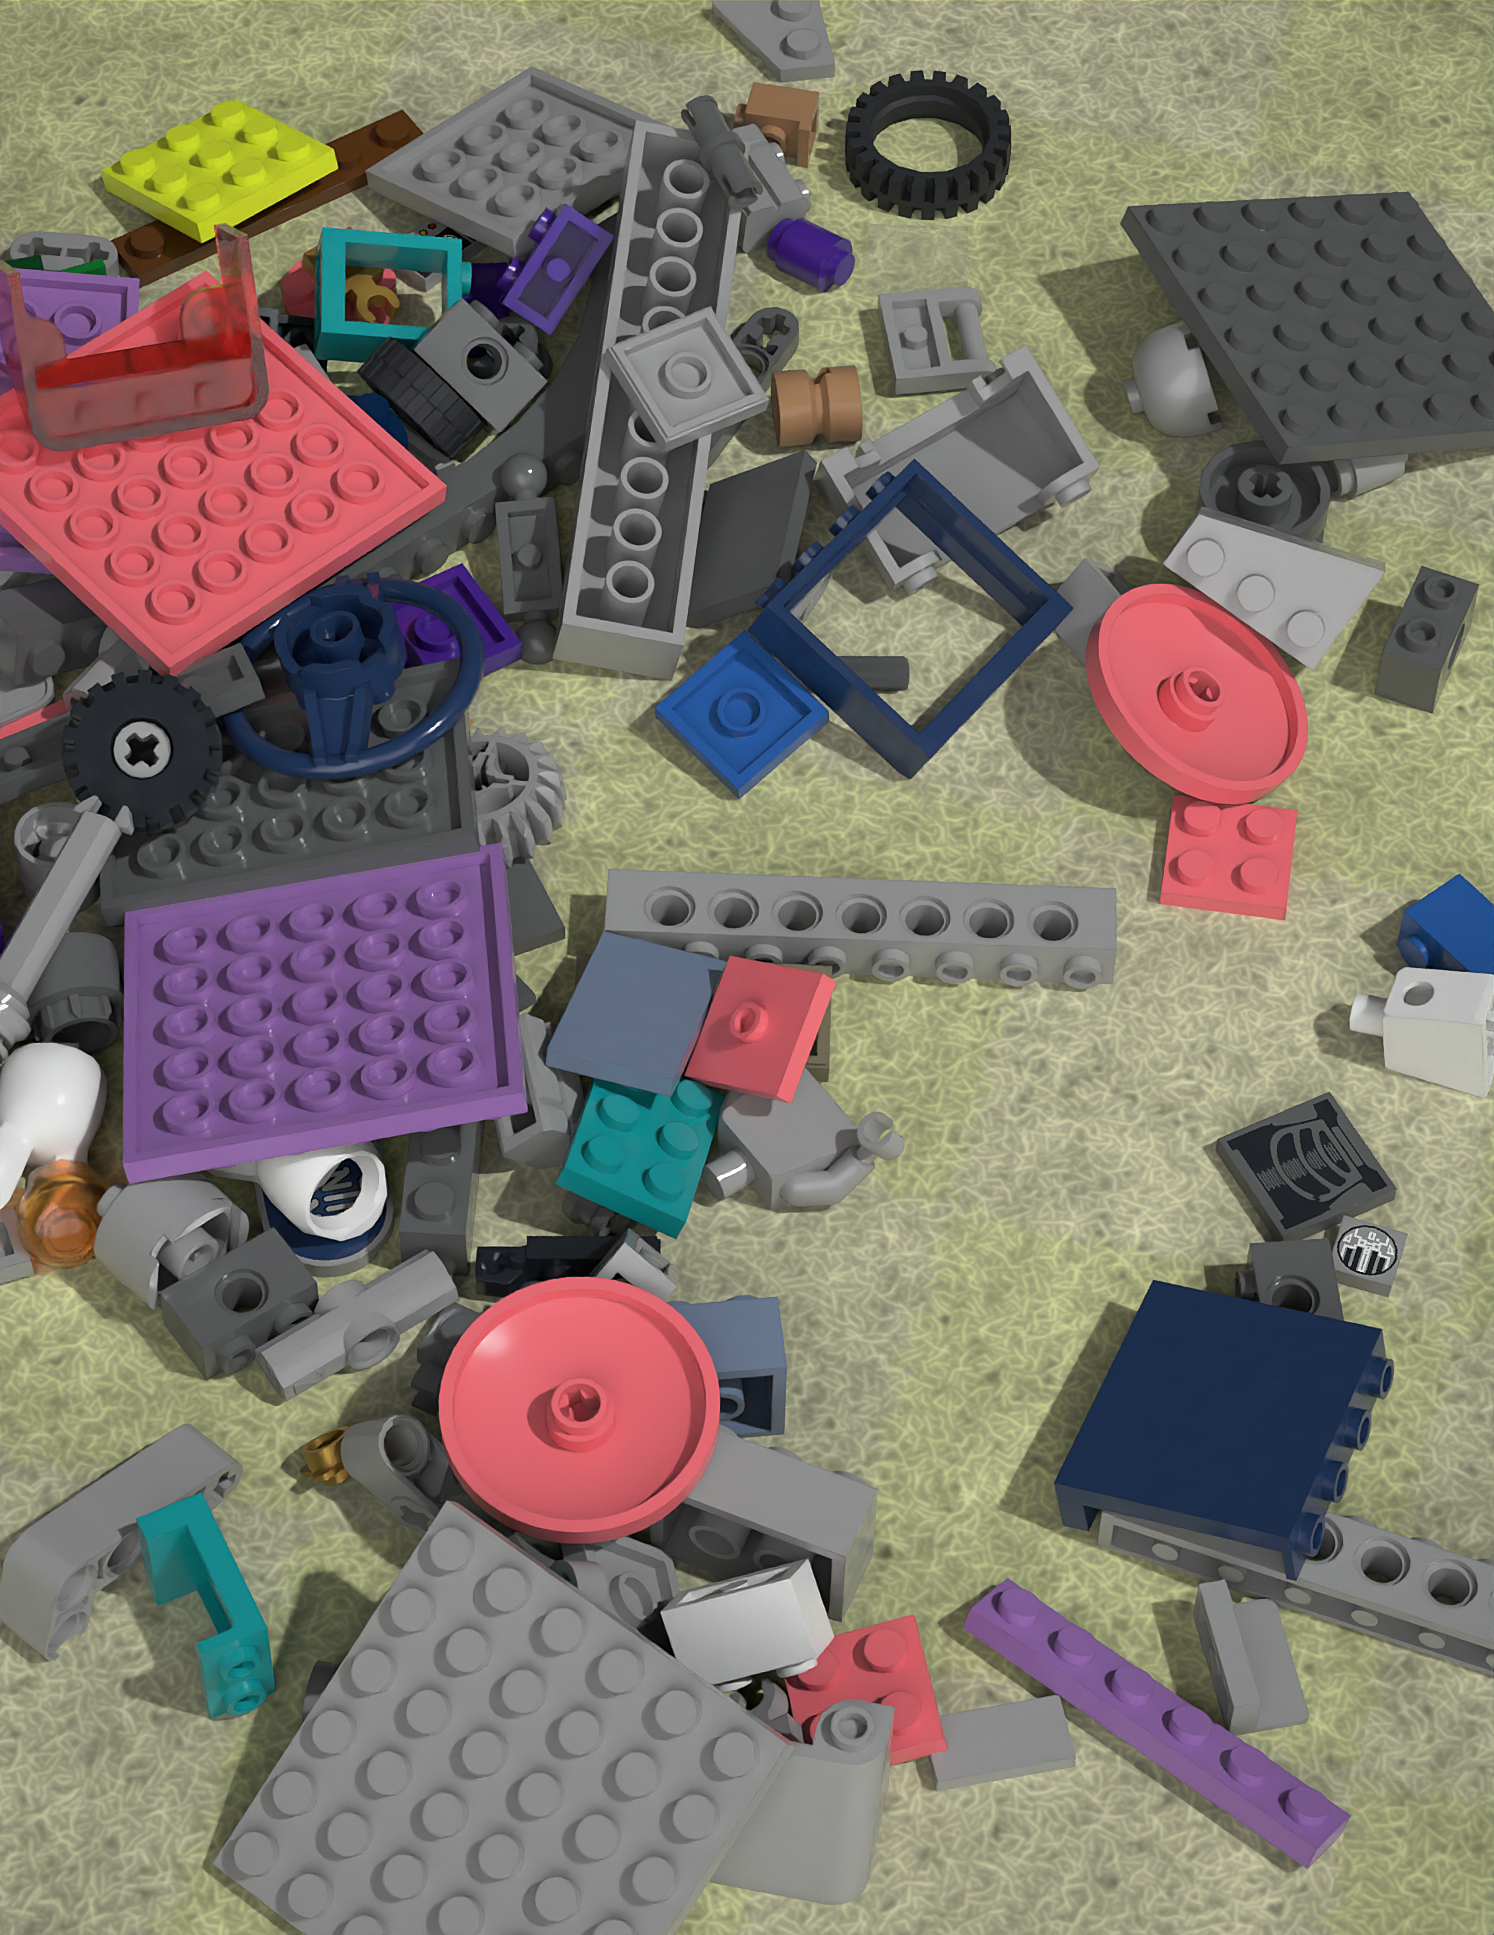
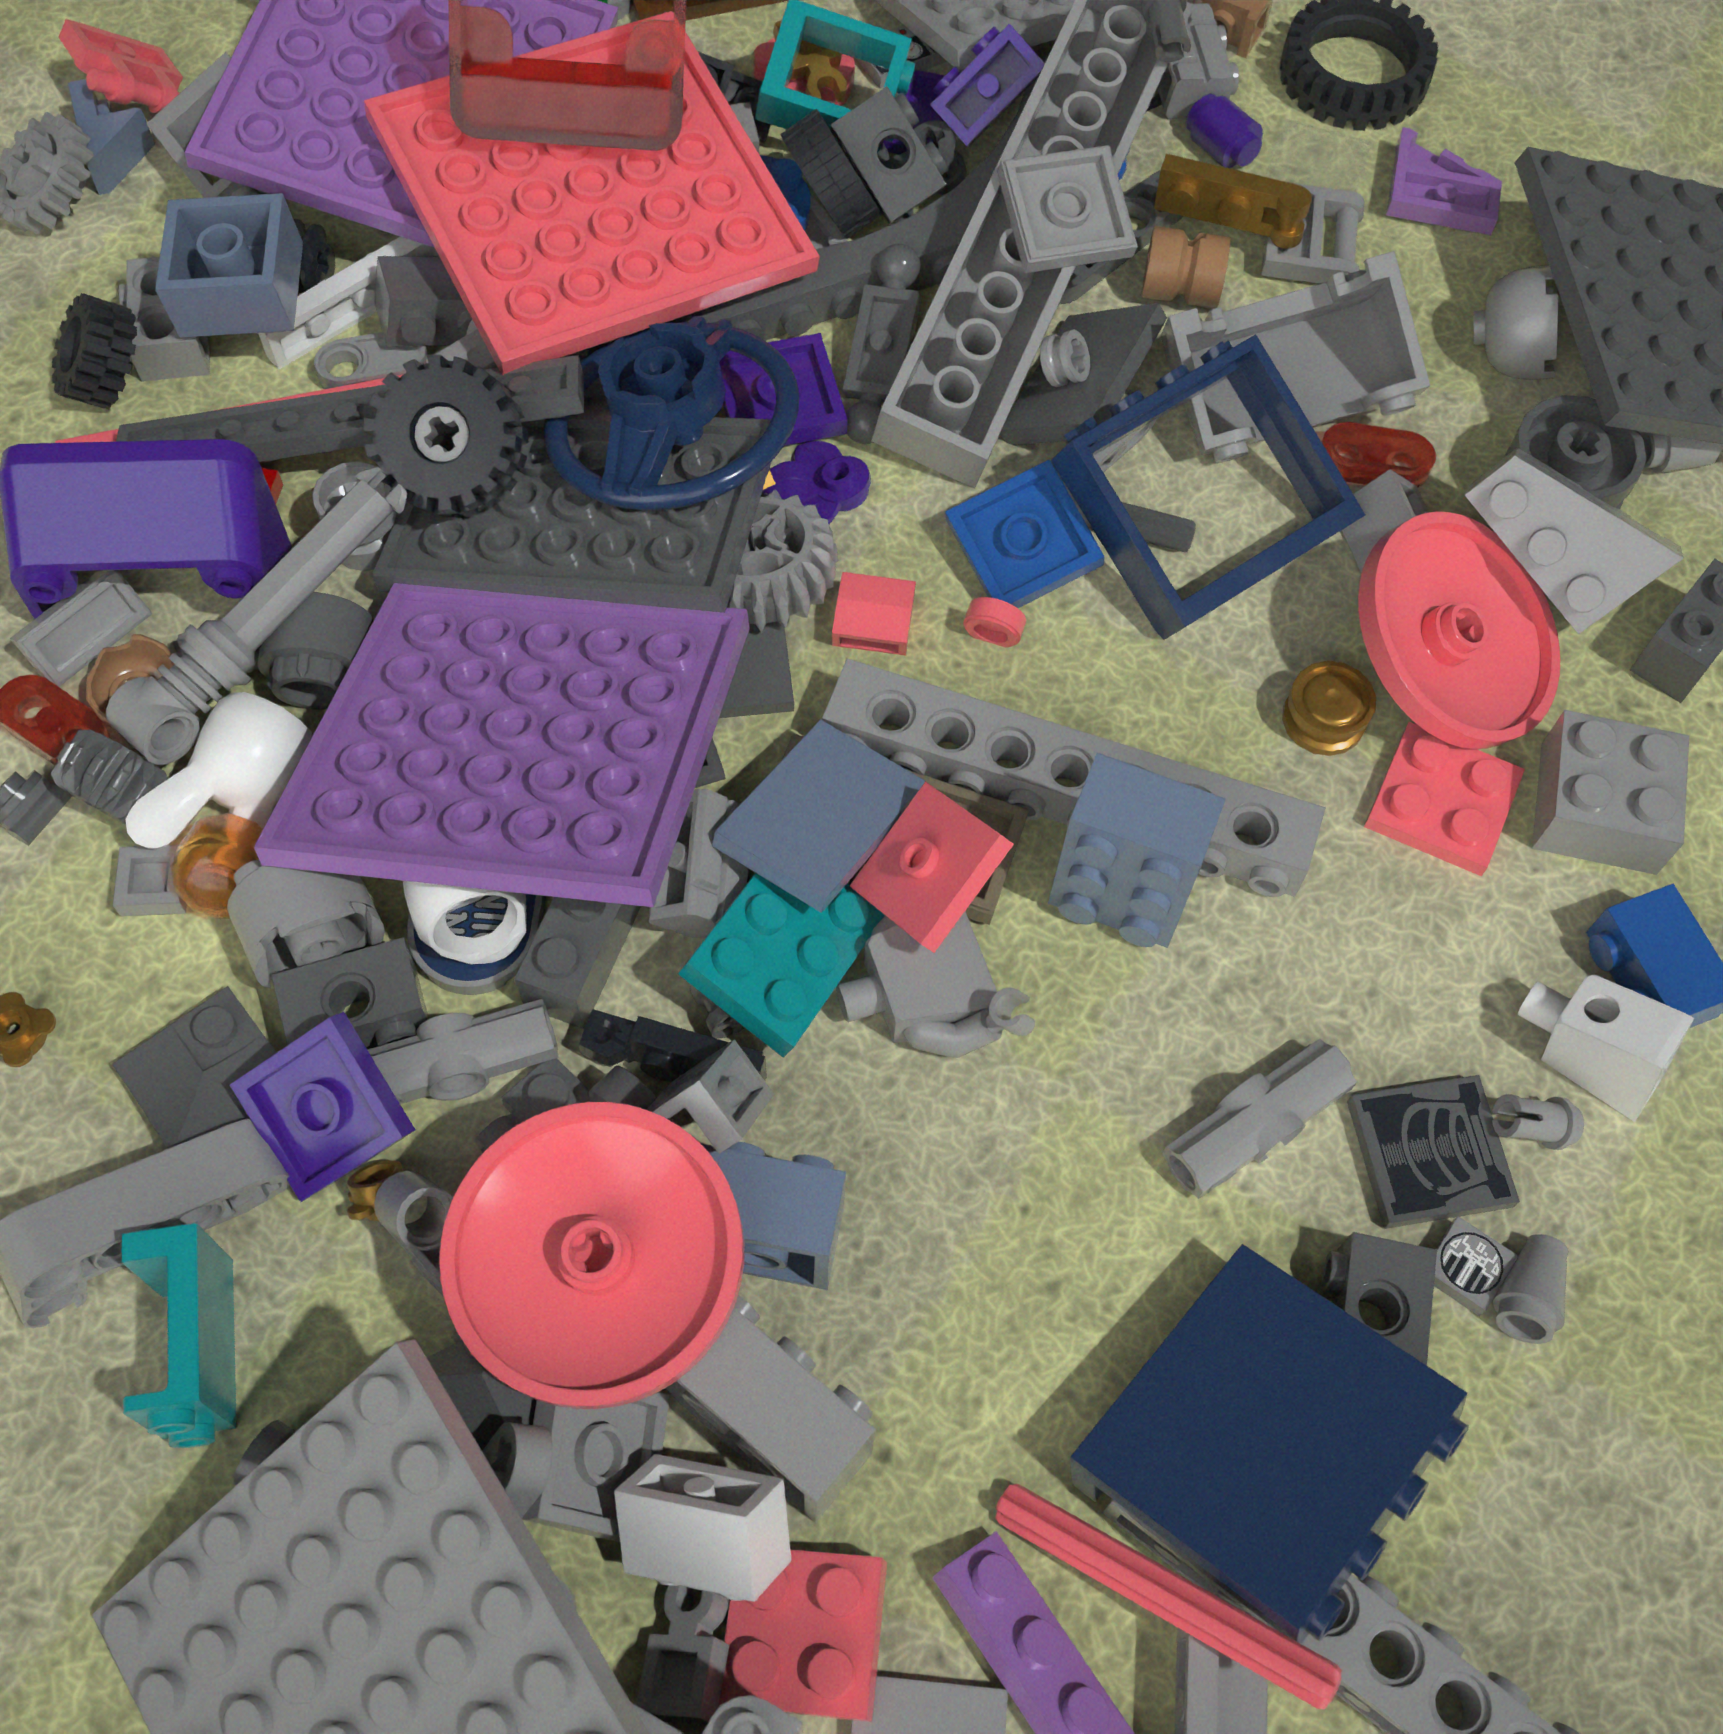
camera: 15 degrees right, 10 degrees up
none -> dark grey plate [112,986,277,1149]
none -> dark purple plate [230,1012,416,1202]
none -> dark purple plate [762,441,871,524]
none -> coral piece [832,572,916,656]
none -> coral tile [963,597,1026,647]
none -> coral axle [996,1483,1342,1709]
none -> light grey bush [1040,329,1090,387]
none -> sand blue brick [1048,752,1226,948]
none -> pearl gold plate [1154,153,1312,249]
none -> light grey piece [1162,1039,1357,1199]
none -> pearl gold wheel [1282,661,1376,756]
none -> clear red plate [1321,422,1436,488]
none -> medium lavender wing [1386,127,1502,235]
none -> light grey pin [1492,1094,1584,1150]
none -> light grey cone [1493,1234,1568,1344]
none -> light grey brick [1532,710,1689,875]

